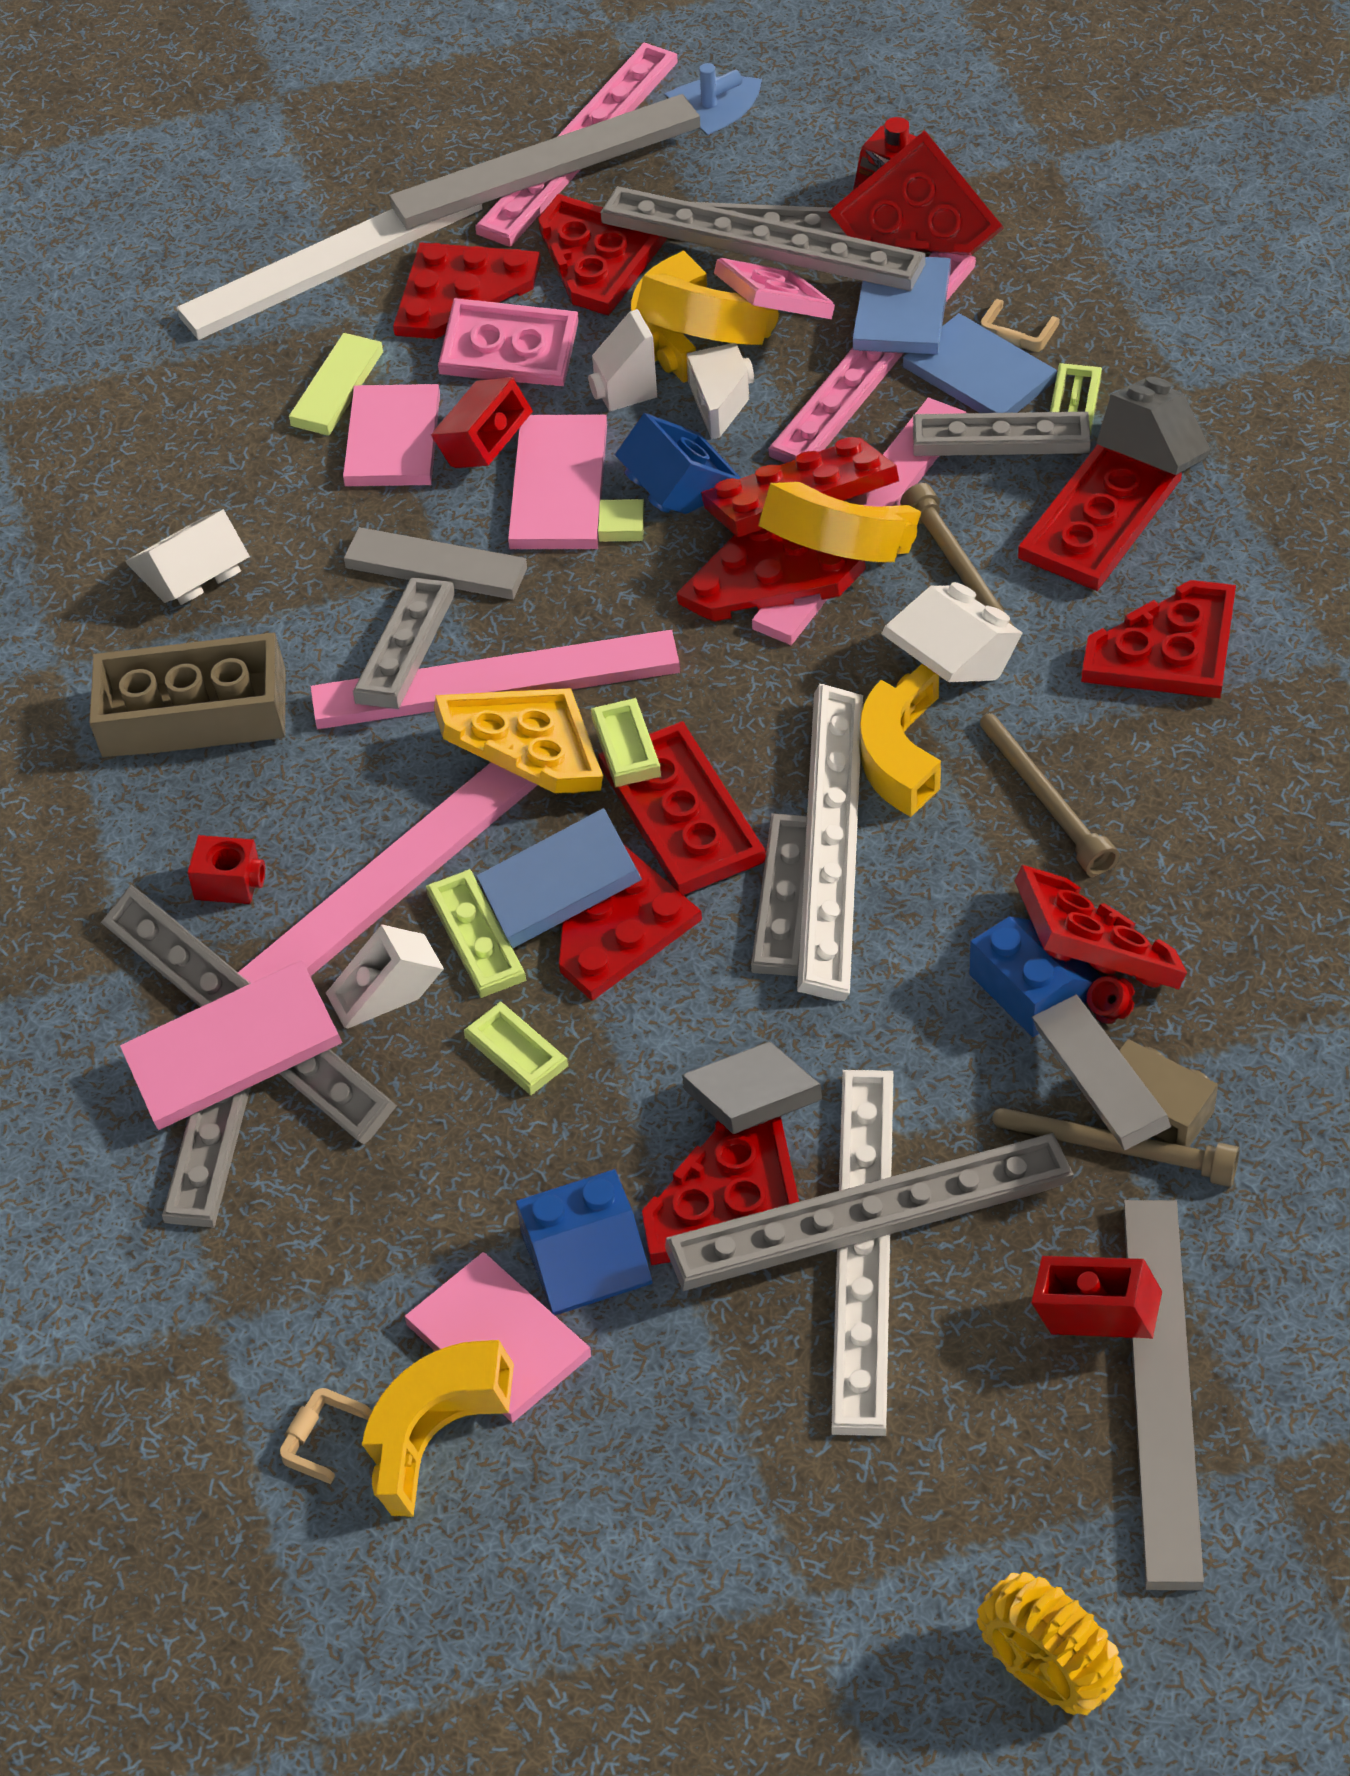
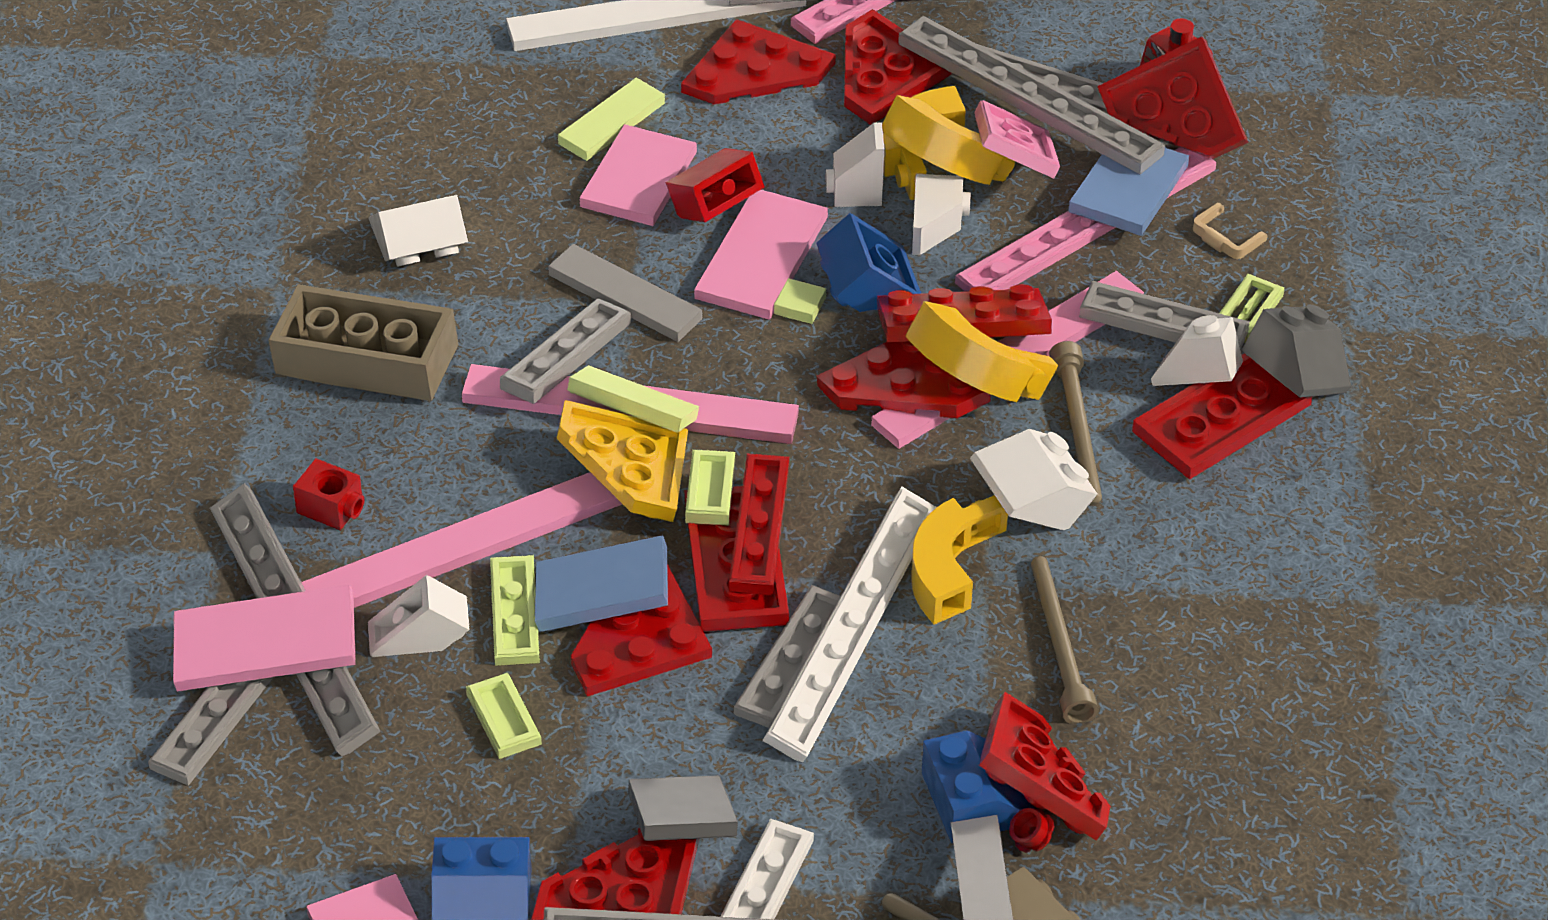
camera: 15 degrees right, 5 degrees down
bright pink tile [438,298,579,386] -> none
medium blue tile [903,313,1057,413] -> none
red plate [1081,580,1236,699] -> none
none -> yellowish green tile [567,365,699,433]
none -> red tile [729,453,790,595]
none -> white slope [1151,315,1243,386]

